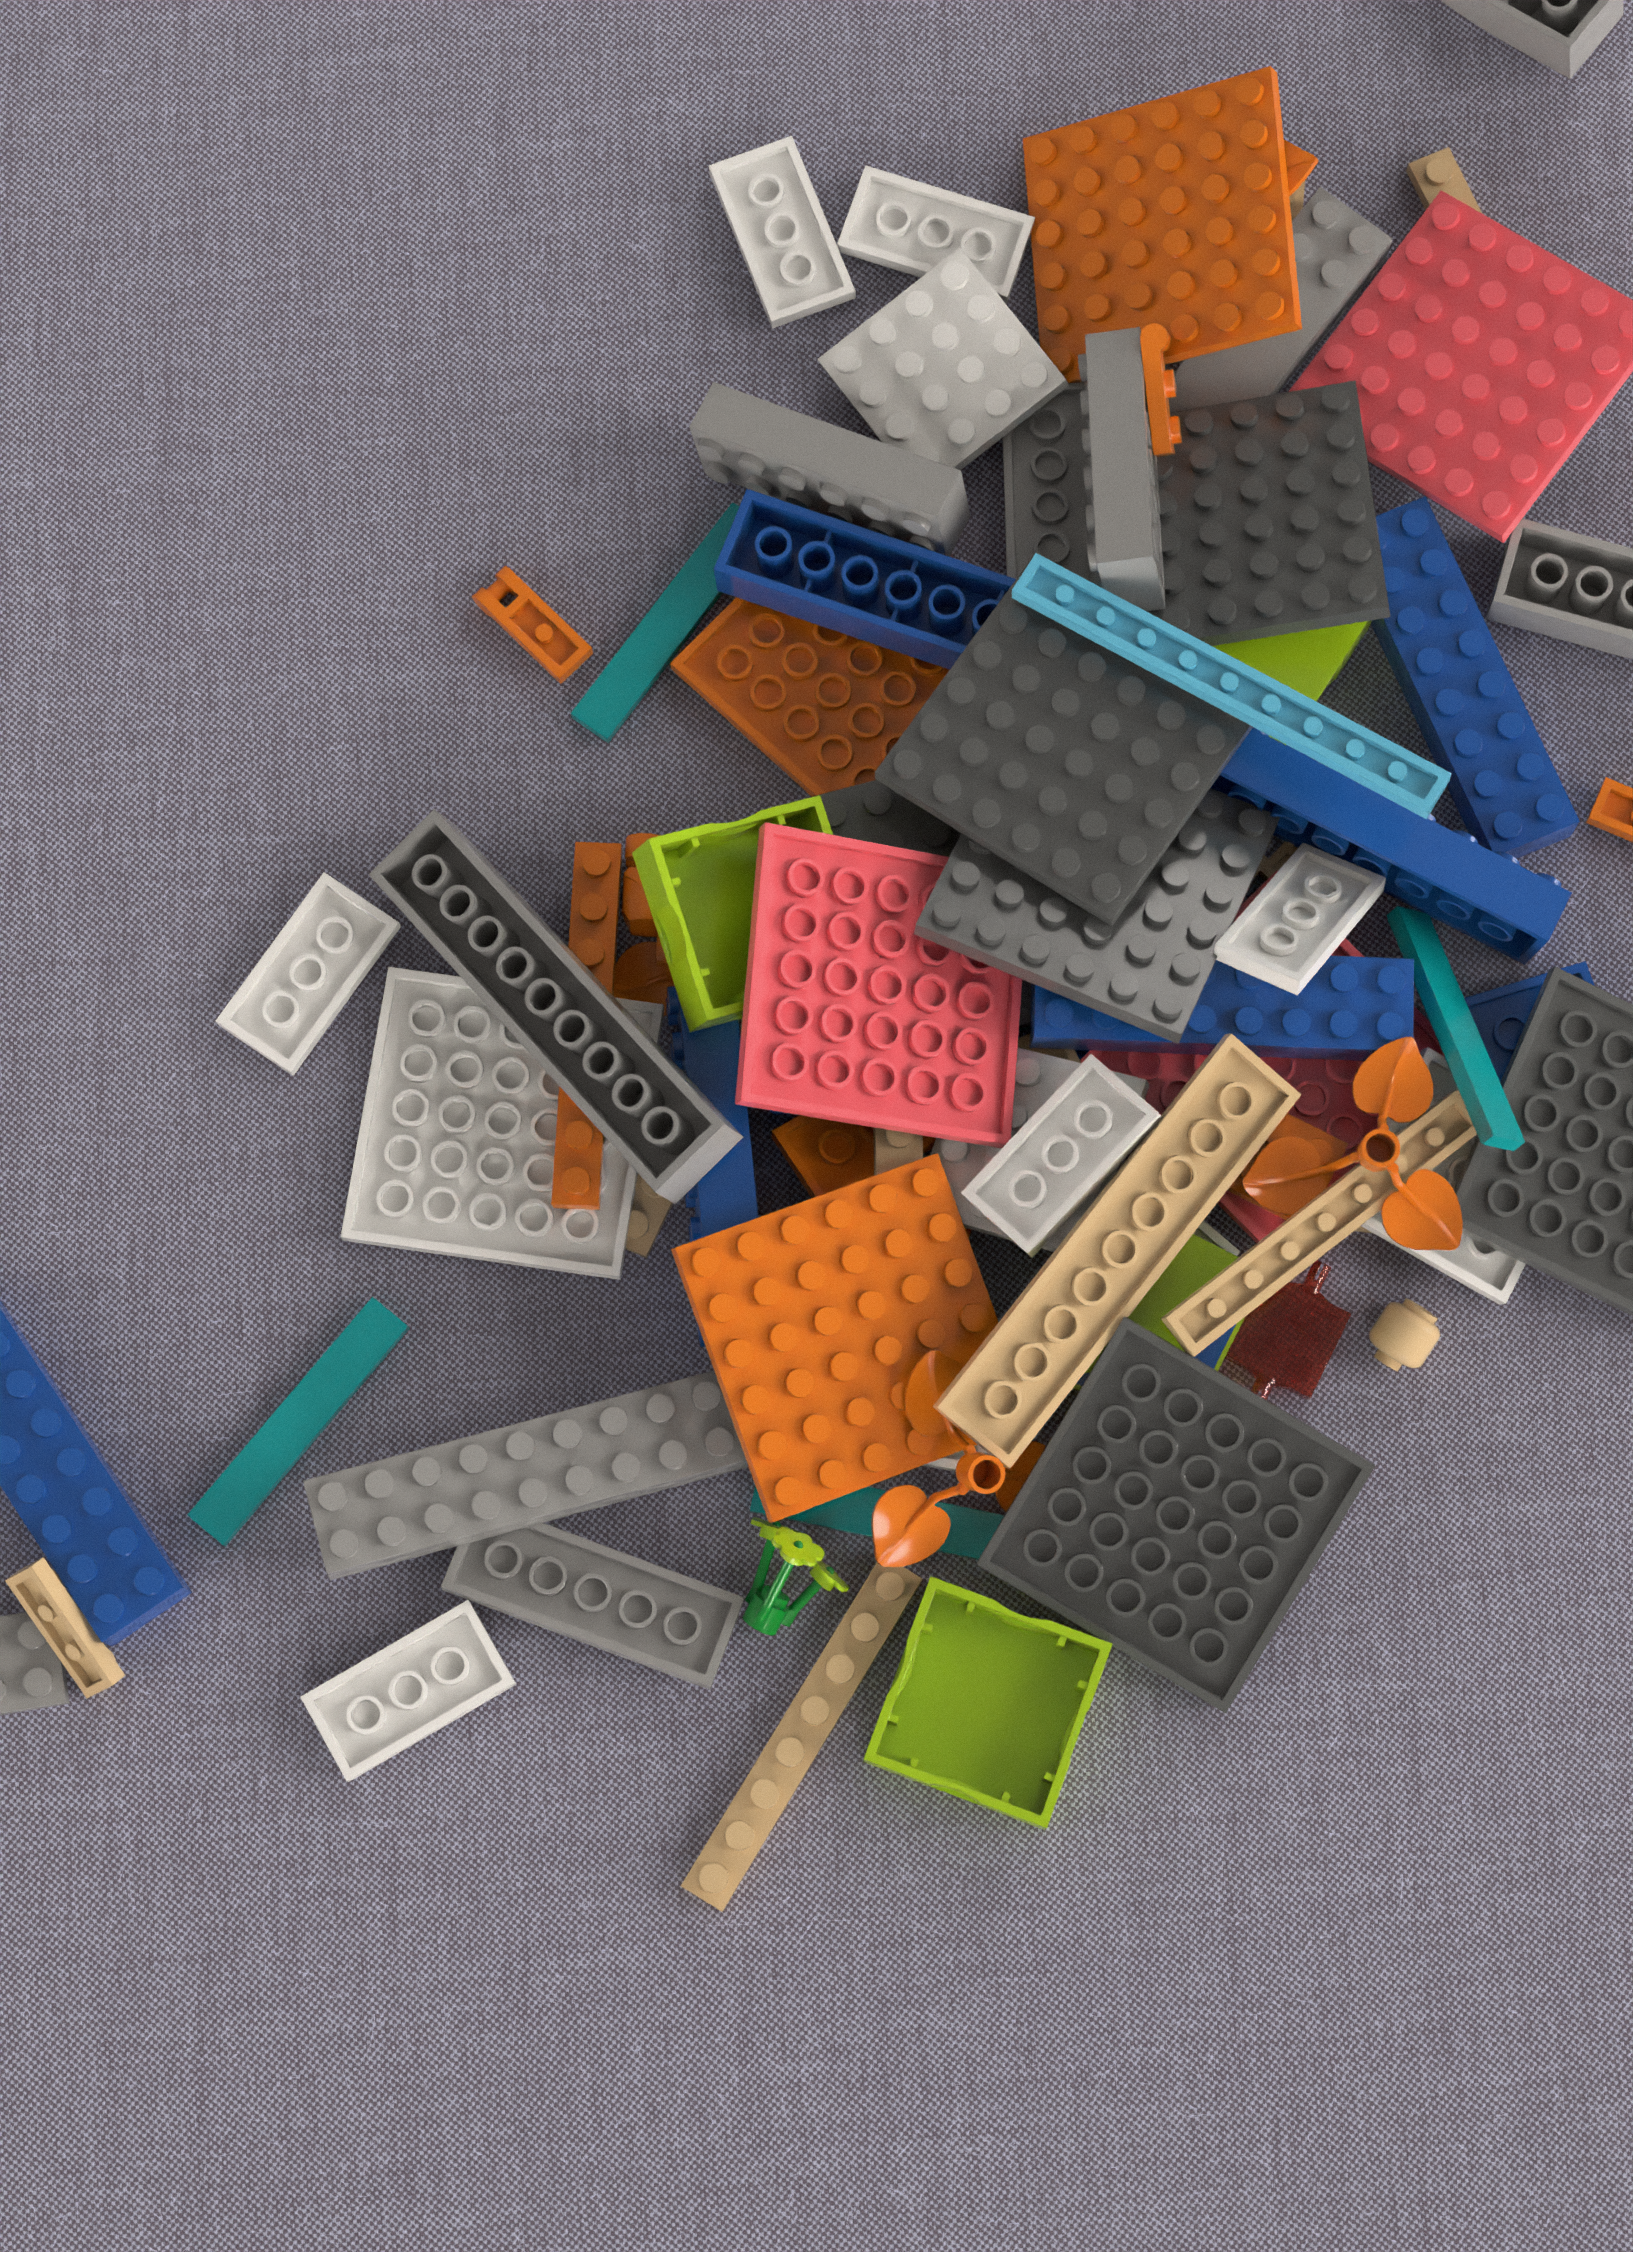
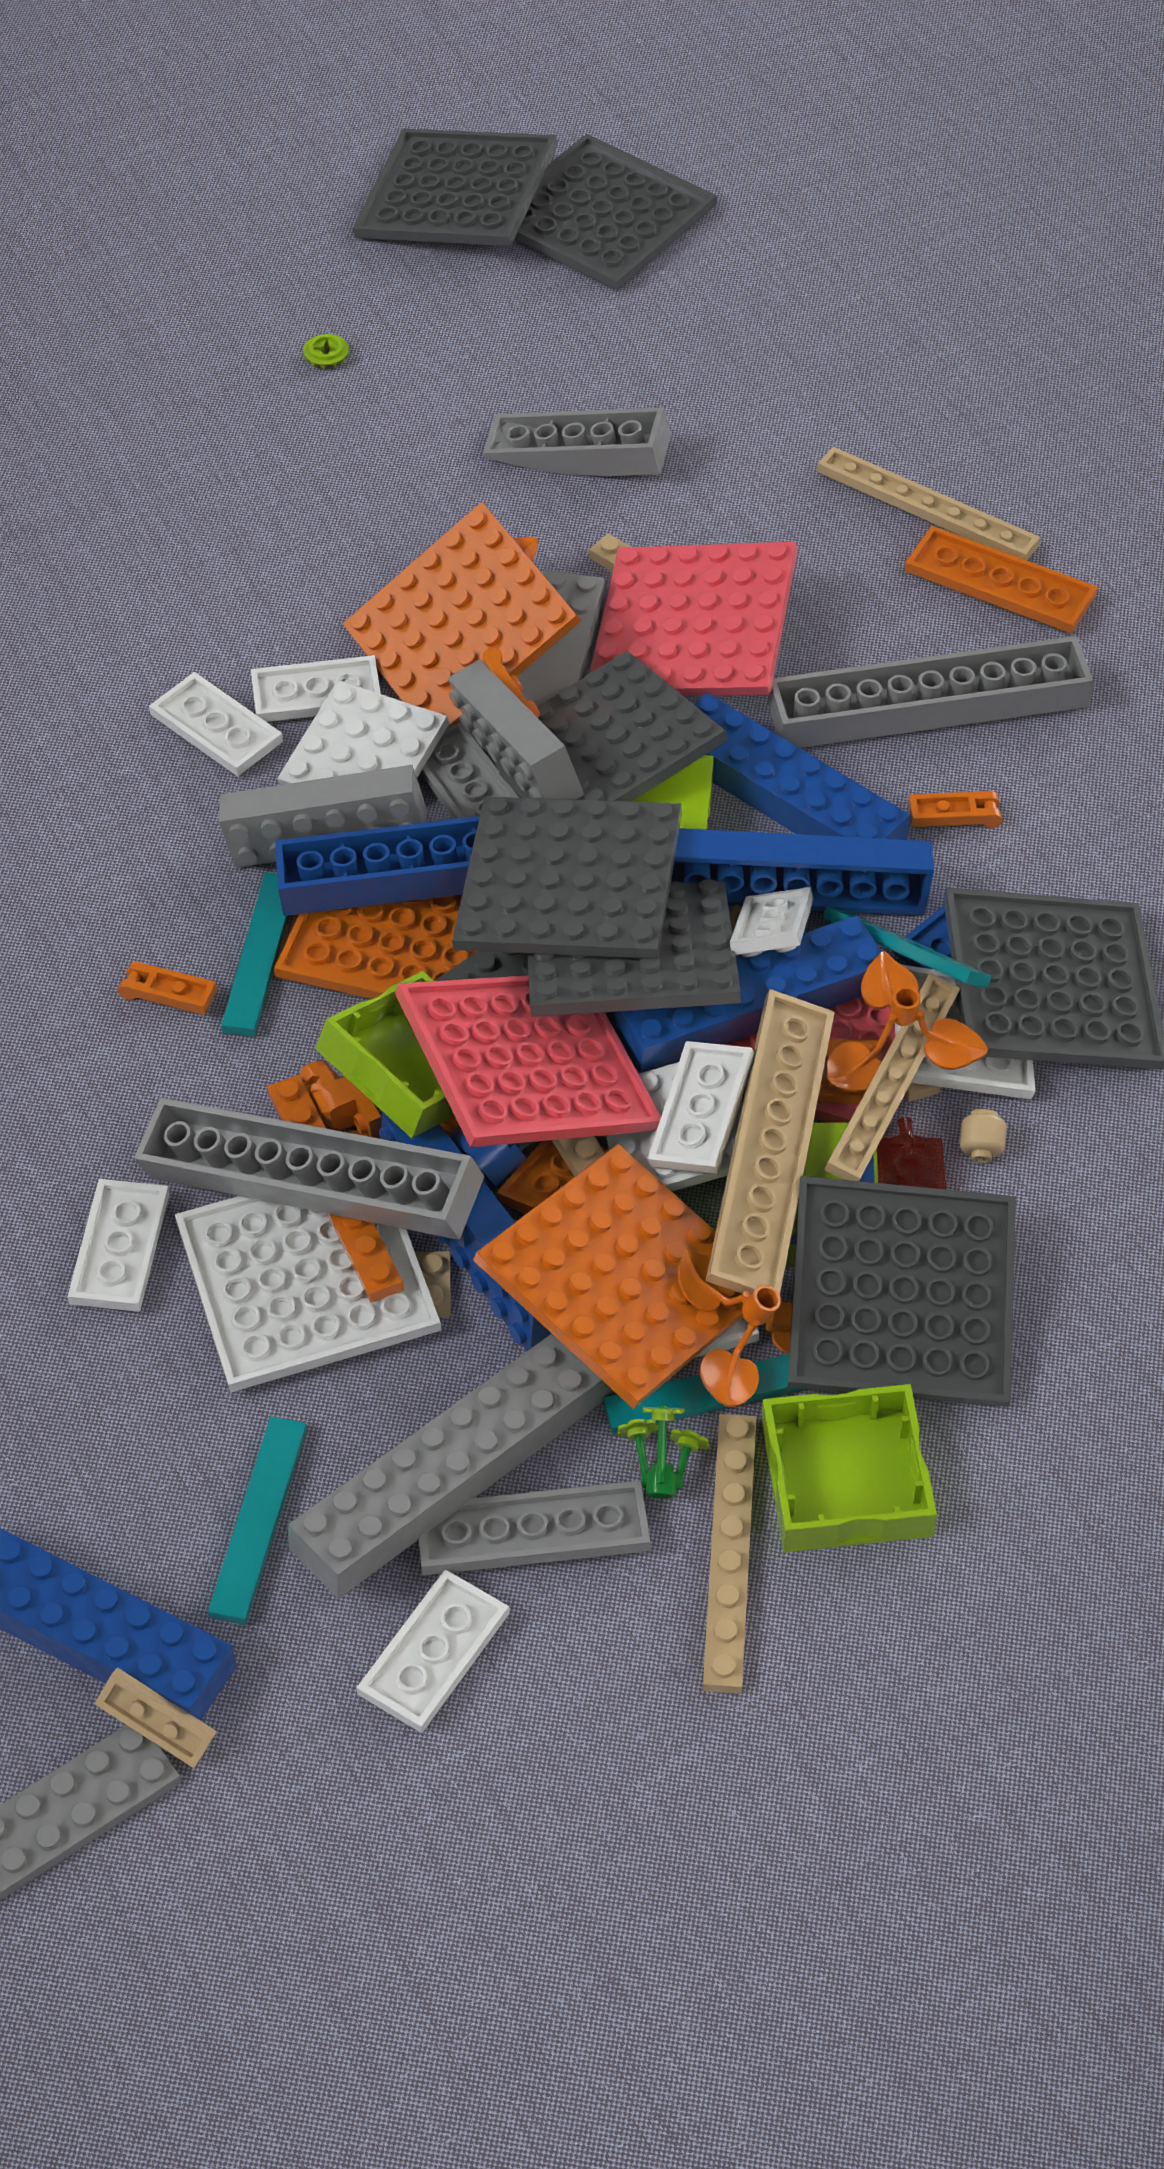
camera: 30 degrees left, 25 degrees down
medium azure plate [1012,553,1452,819] -> none

